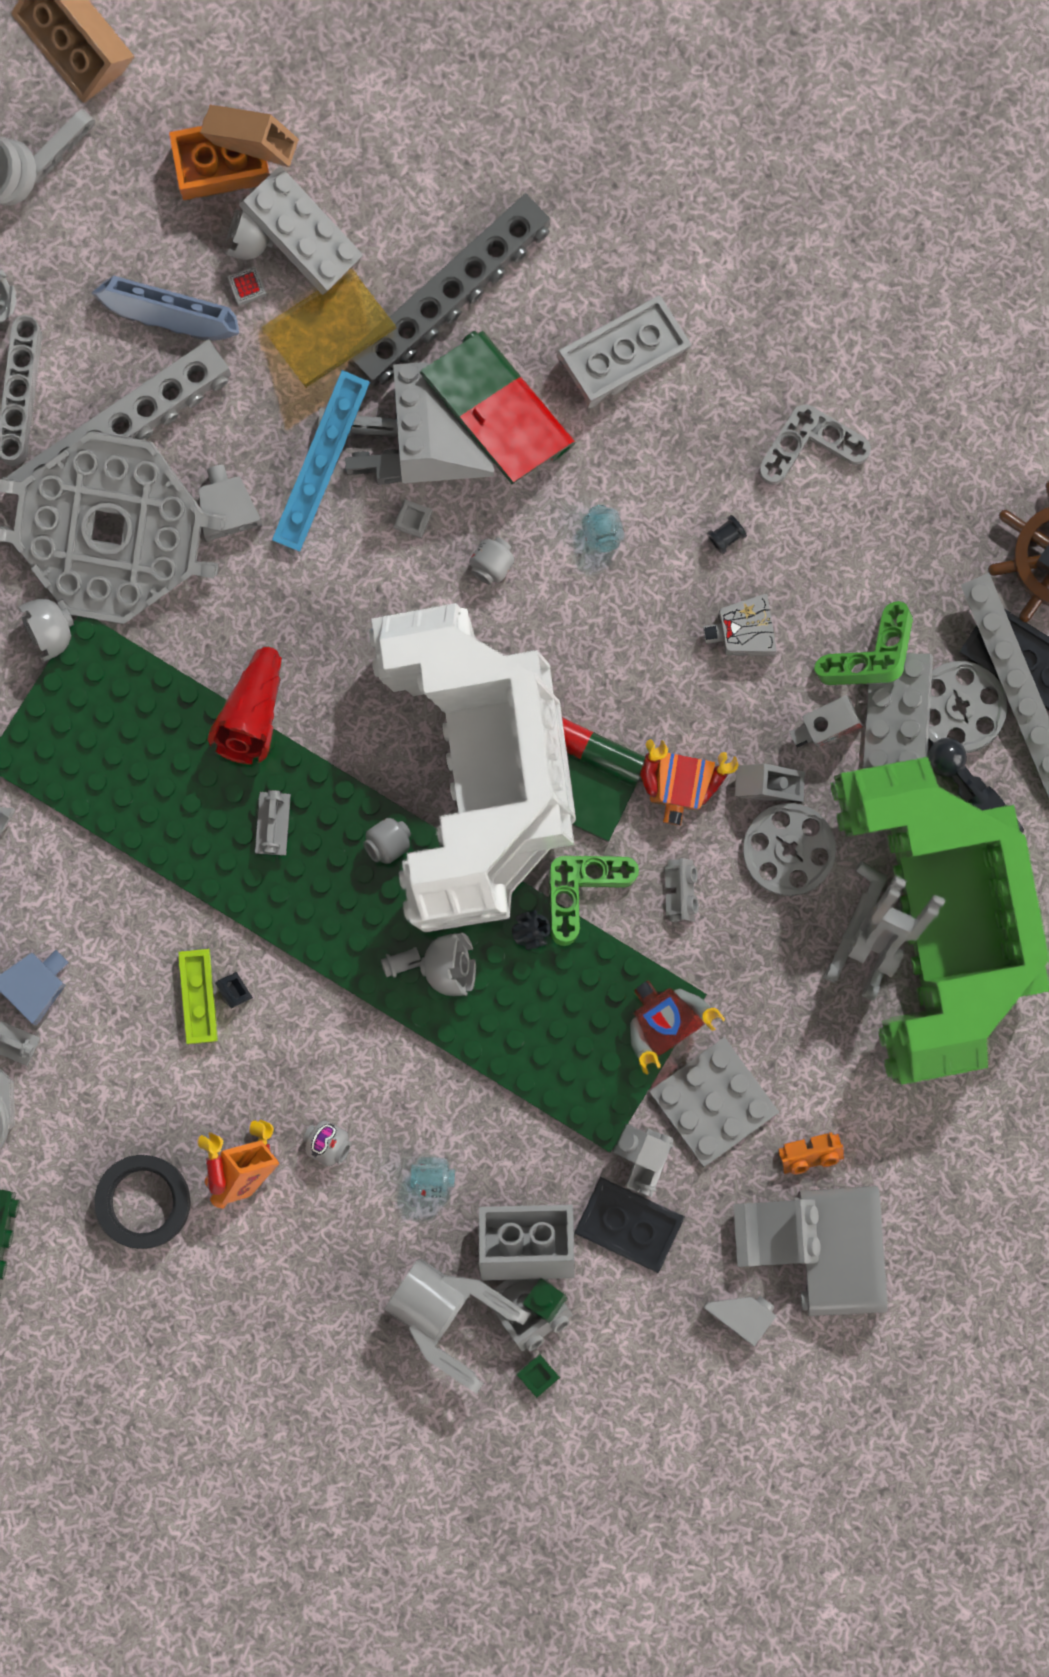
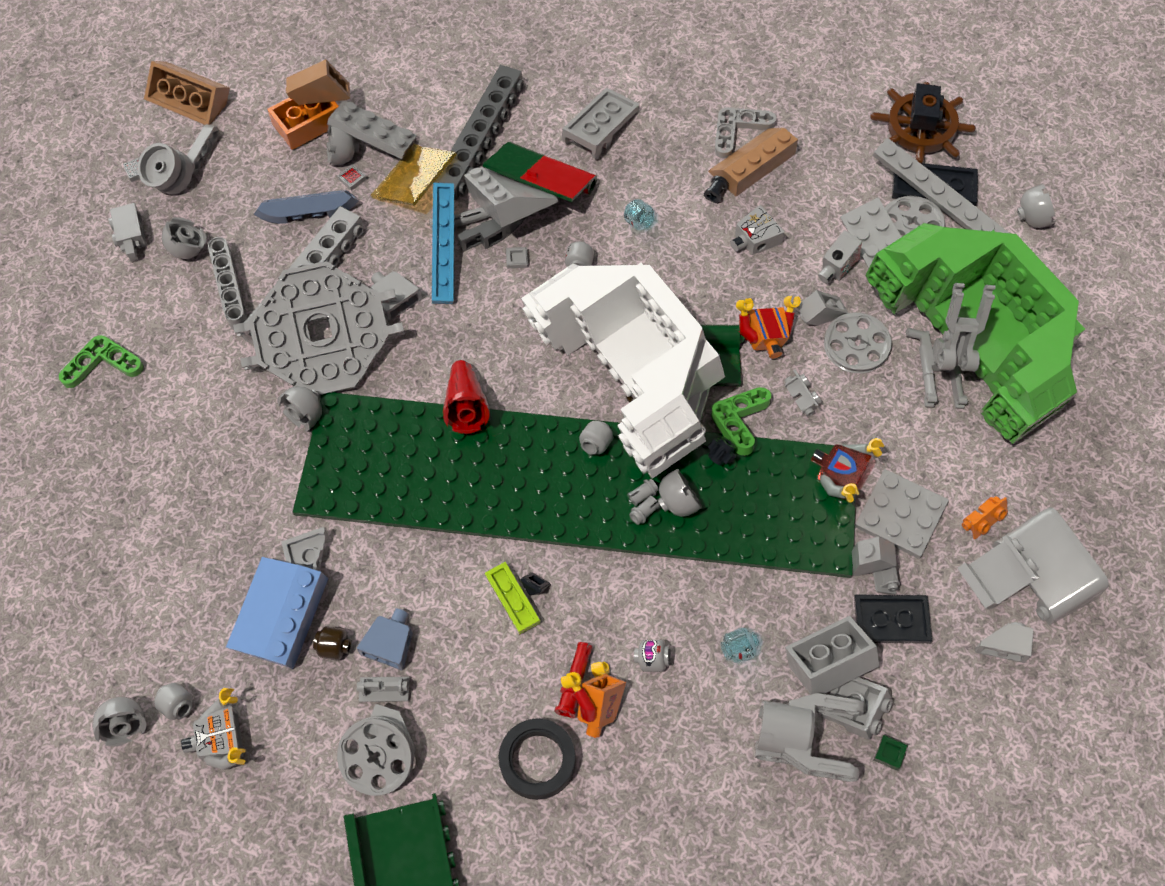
camera: 25 degrees left, 20 degrees down
light grey hinge [255,791,291,856] -> none
dark green plate [523,1278,568,1323] -> none
bright green beam [814,601,913,685] -> none
none -> red pin [554,642,593,718]
none -> light grey pin [627,479,659,506]
none -> medium nougat slope [708,127,798,196]

